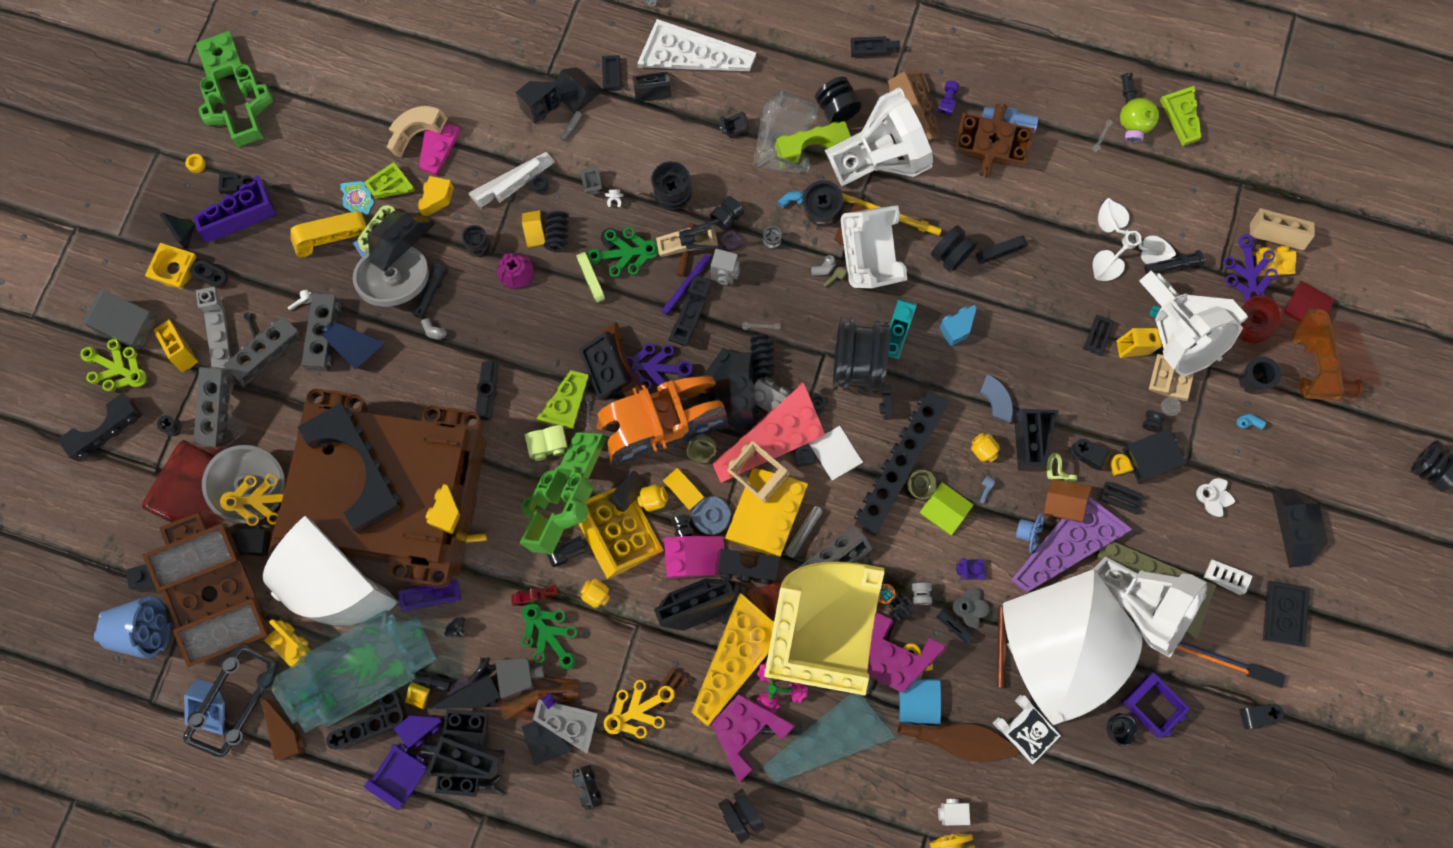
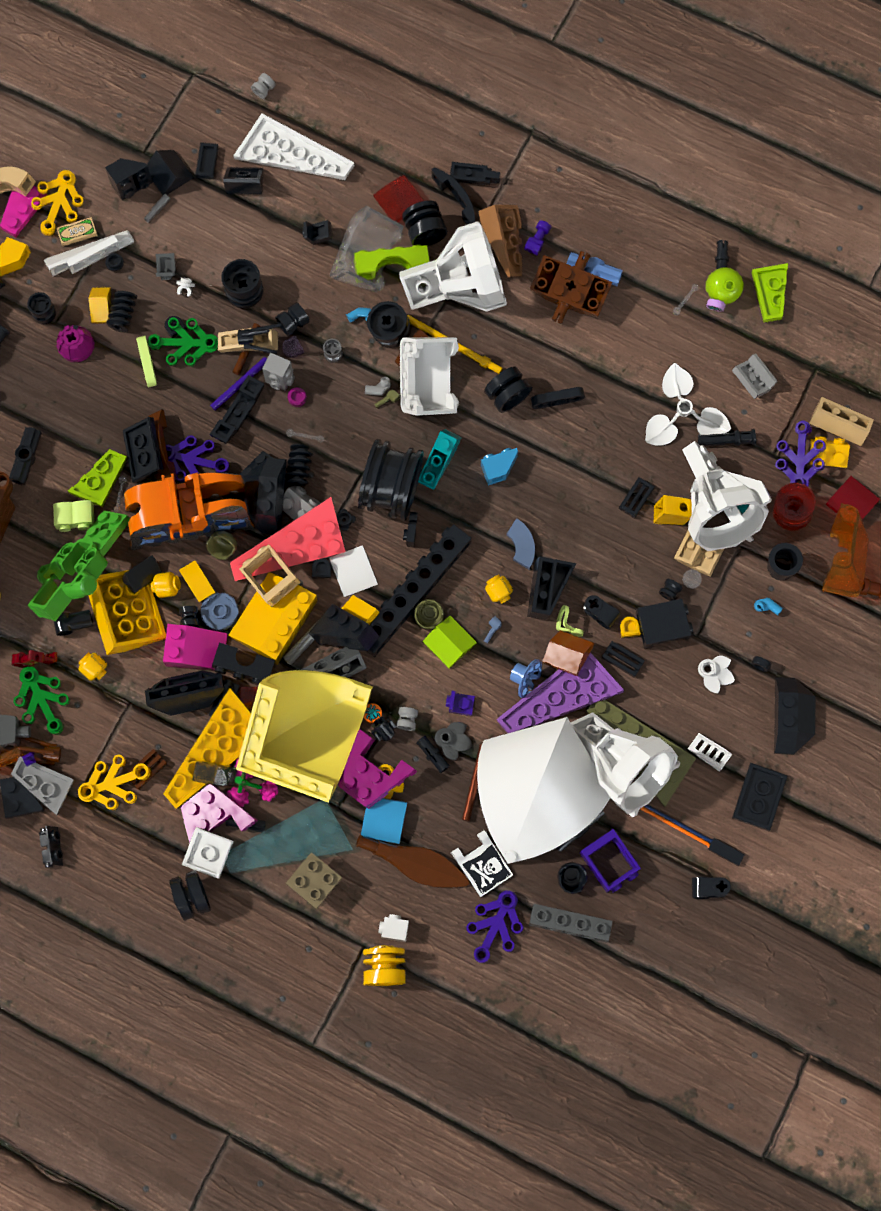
camera: 10 degrees right, 0 degrees up
none -> yellow plant [31,170,83,236]
none -> tan tile [57,217,97,246]
none -> white tile [182,827,234,879]
none -> clear smoke slope [192,761,237,787]
none -> dark tan plate [286,852,342,909]
none -> magenta tile [287,387,307,407]
none -> black wedge [309,604,380,651]
none -> yellow tile [341,595,380,625]
none -> clear red slope [373,175,424,224]
none -> black slope [431,167,475,225]
none -> dark purple plant [466,891,523,963]
none -> dark grey brick [529,904,612,943]
none -> light grey bracket [732,354,777,399]
none -> black tile [751,656,772,672]

